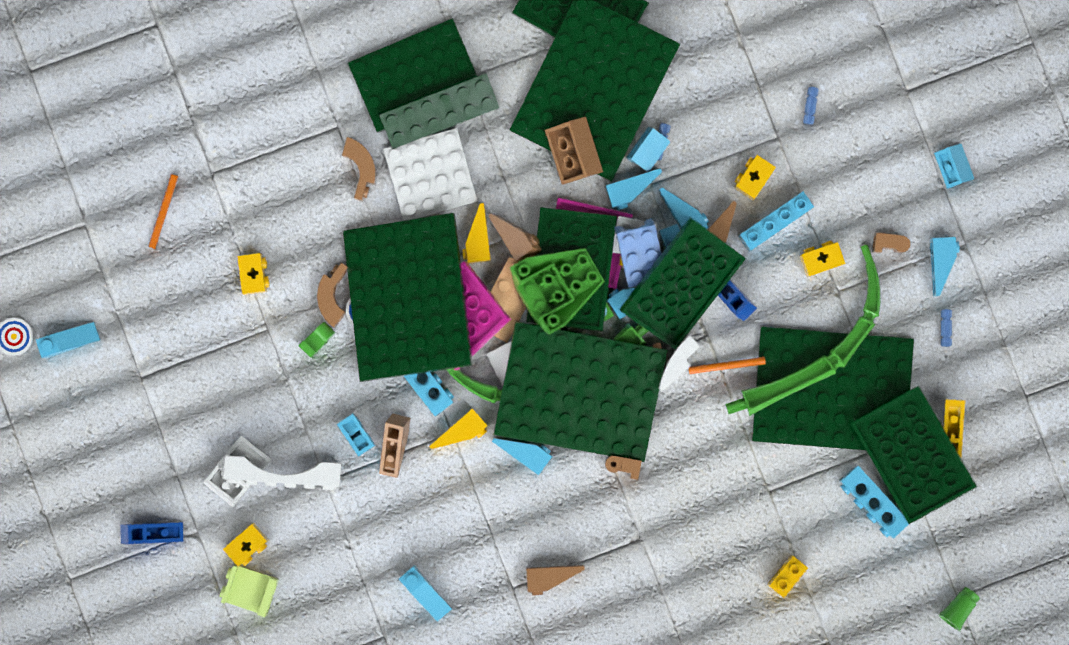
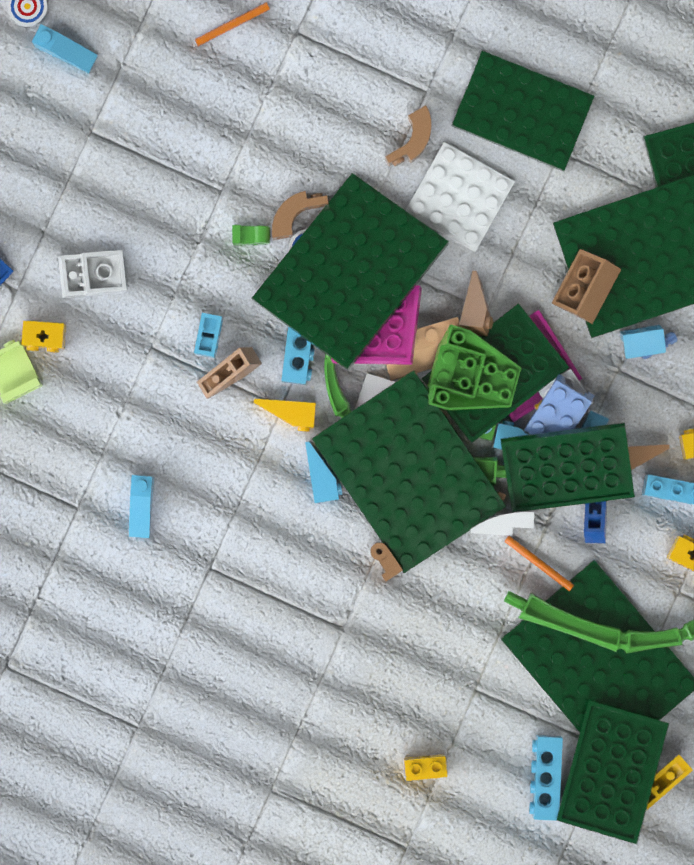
camera: 35 degrees right, 0 degrees up
white arch [222,455,341,490] -> none
yellow brick [237,253,270,295] -> none
dark green plate [379,72,499,149] -> none
yellow slope [462,203,491,264] -> none
medium nougat slope [527,565,585,595] -> none
medium azure slope [605,168,662,211] -> none
medium azure slope [659,188,709,229] -> none

